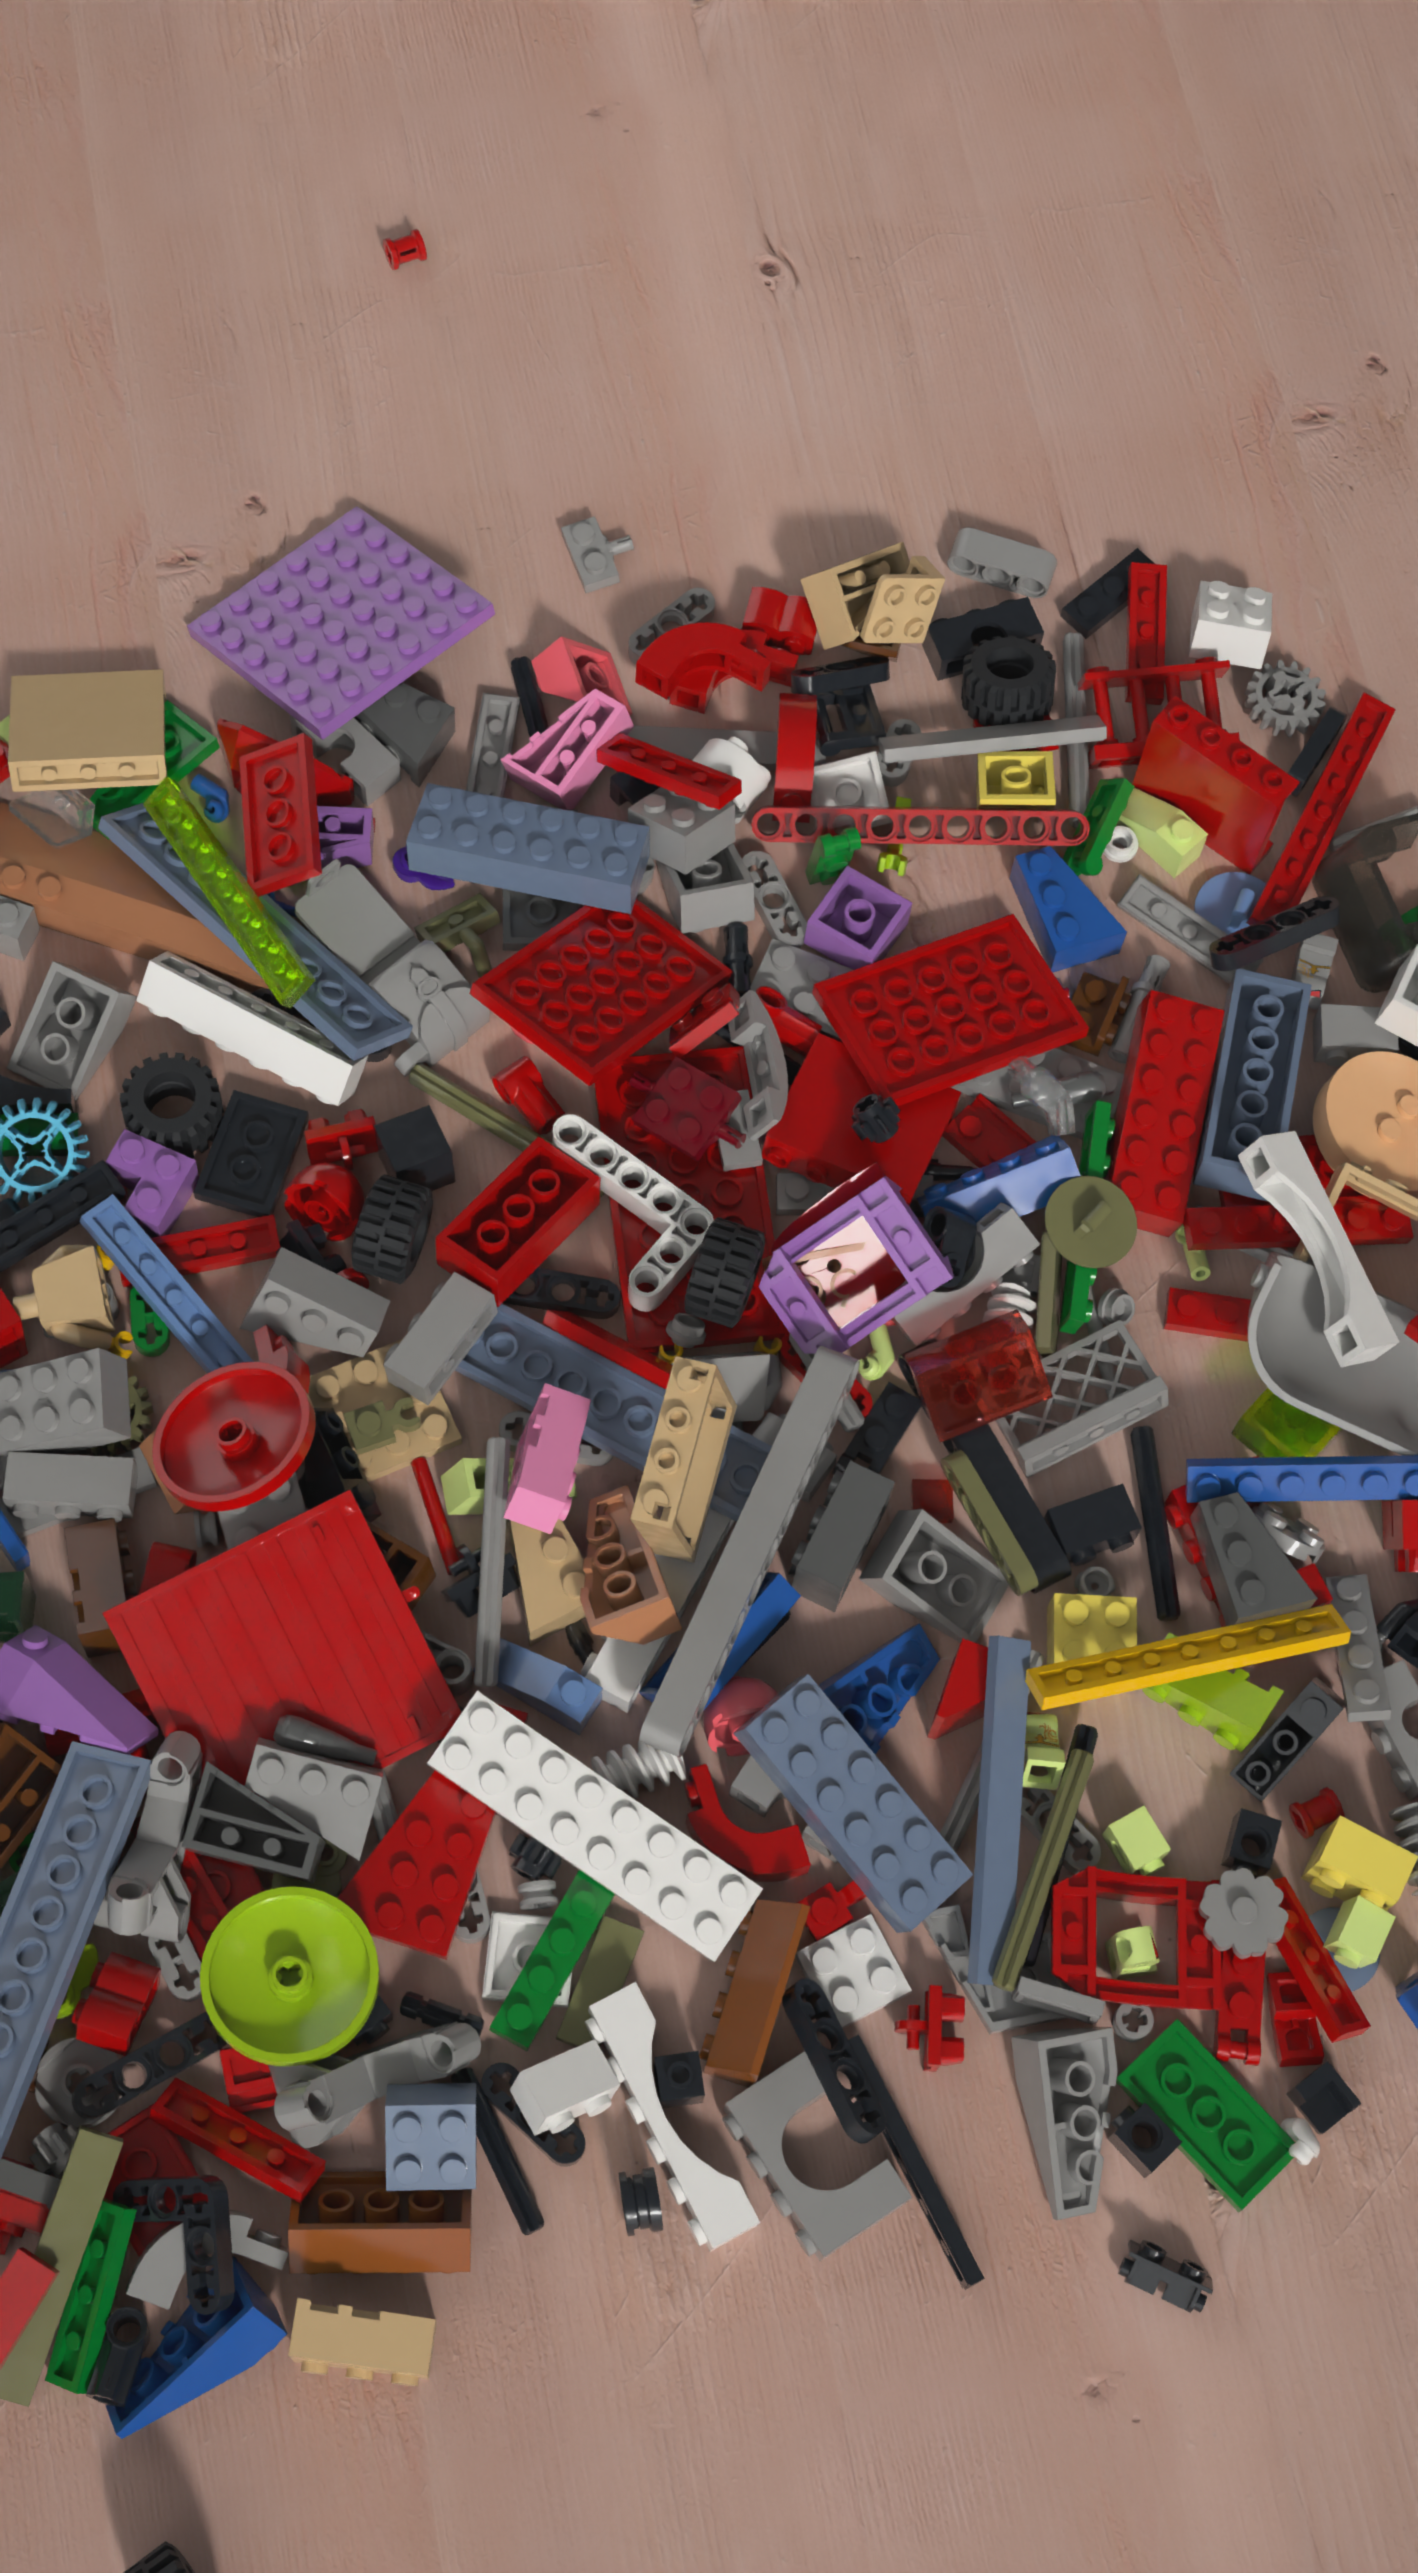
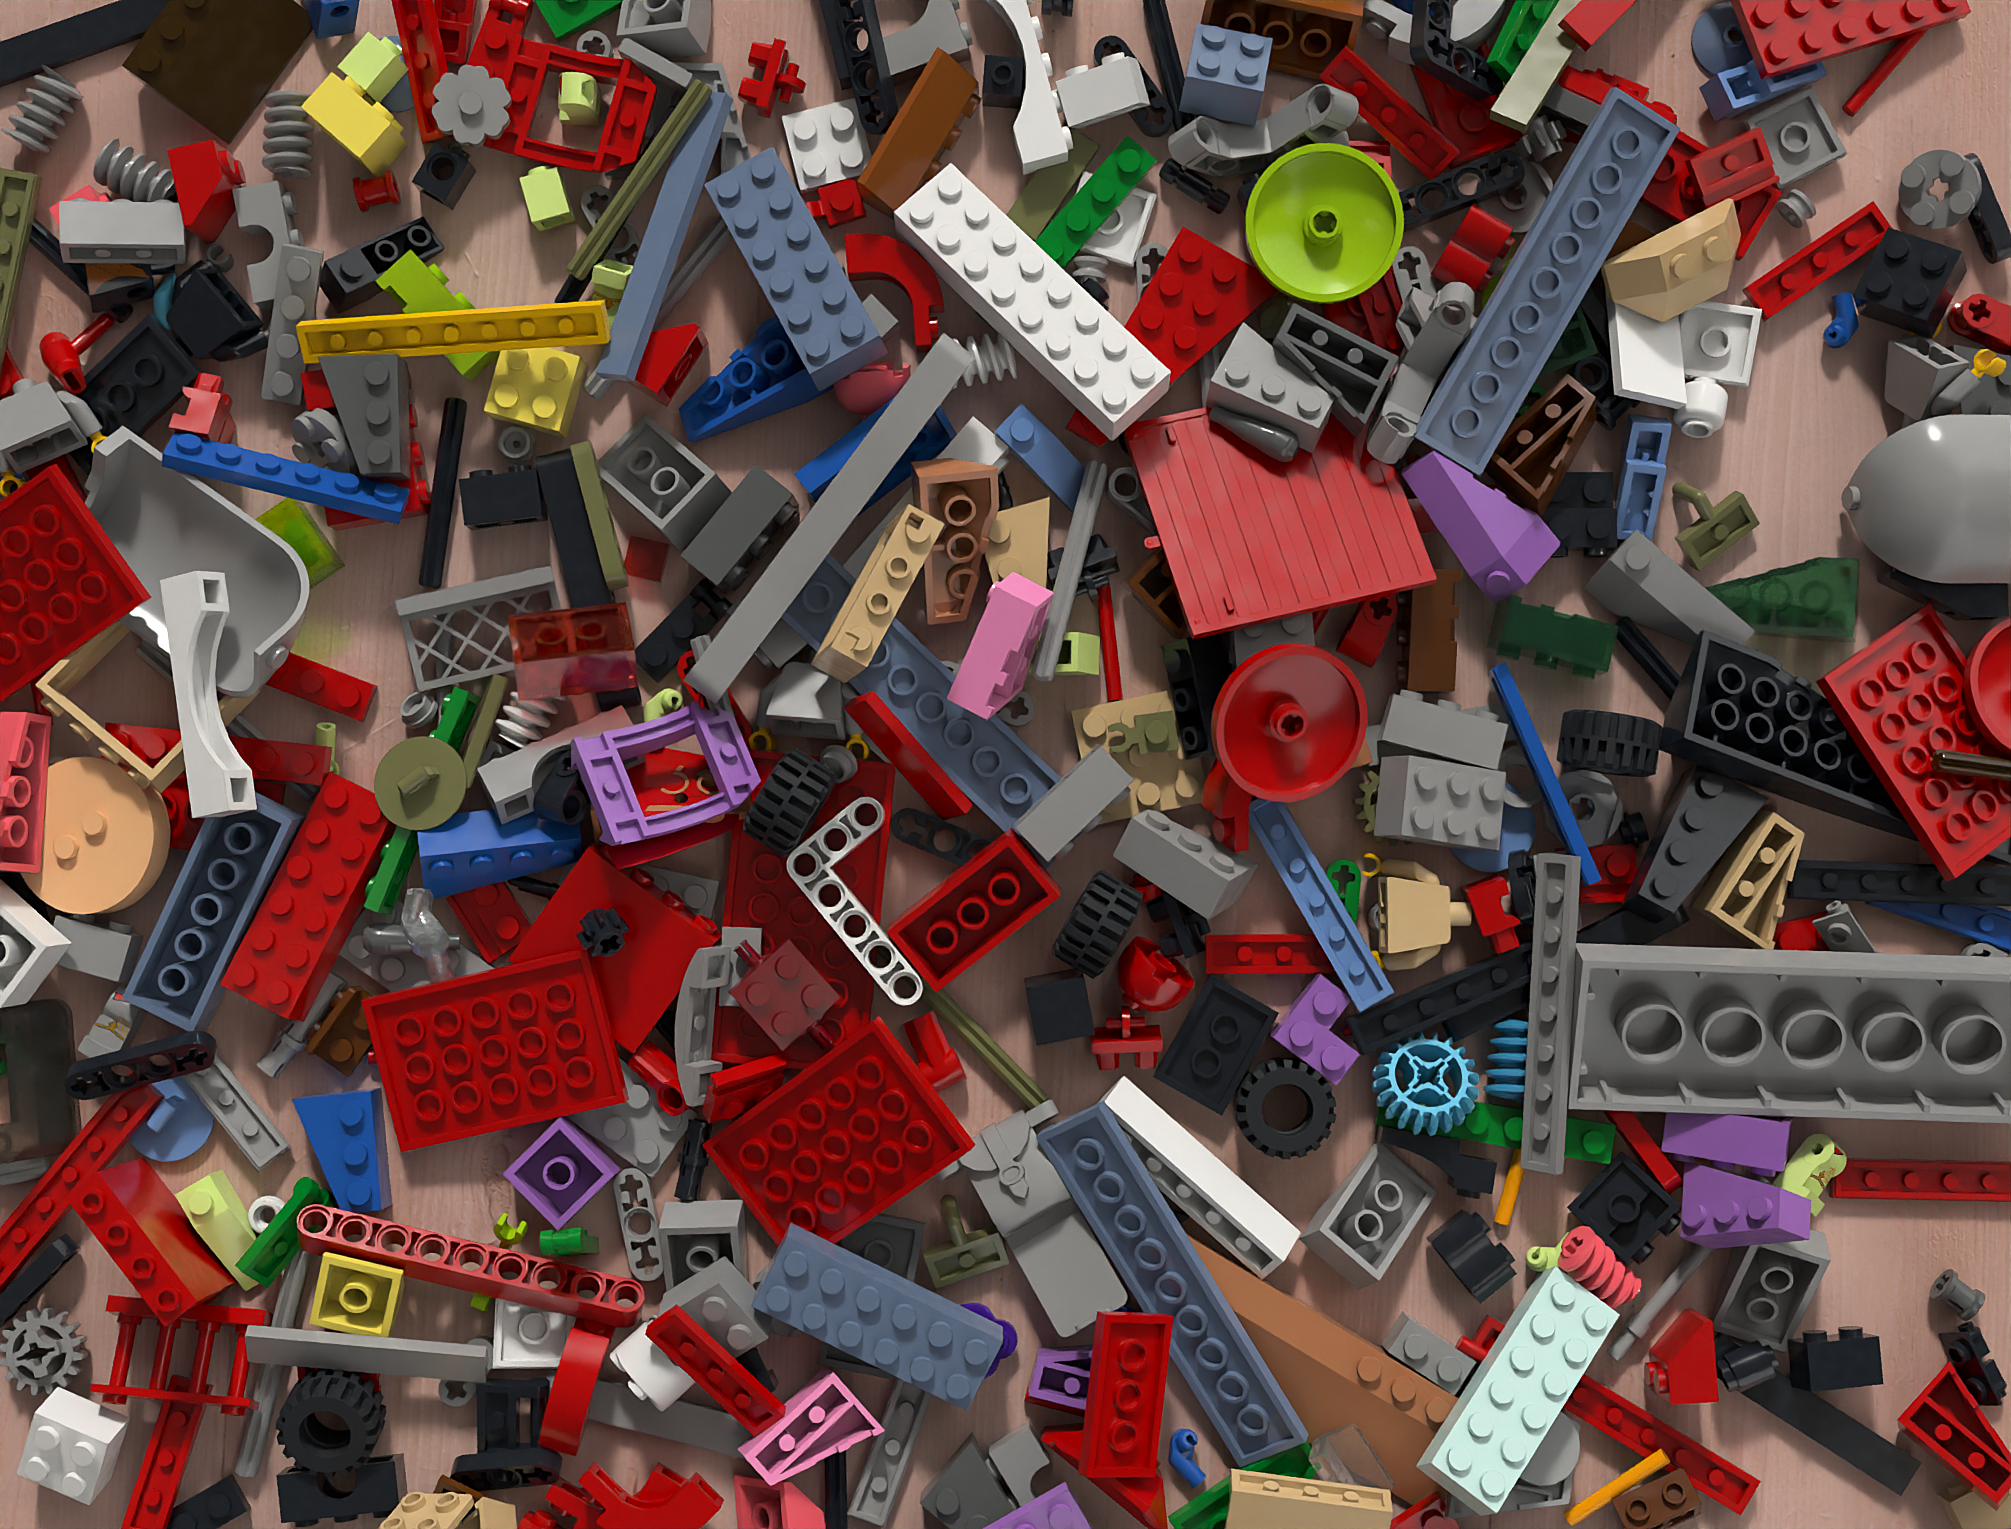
camera: 160 degrees left, 20 degrees up
clear neon green plate [143,776,316,1009] -> none

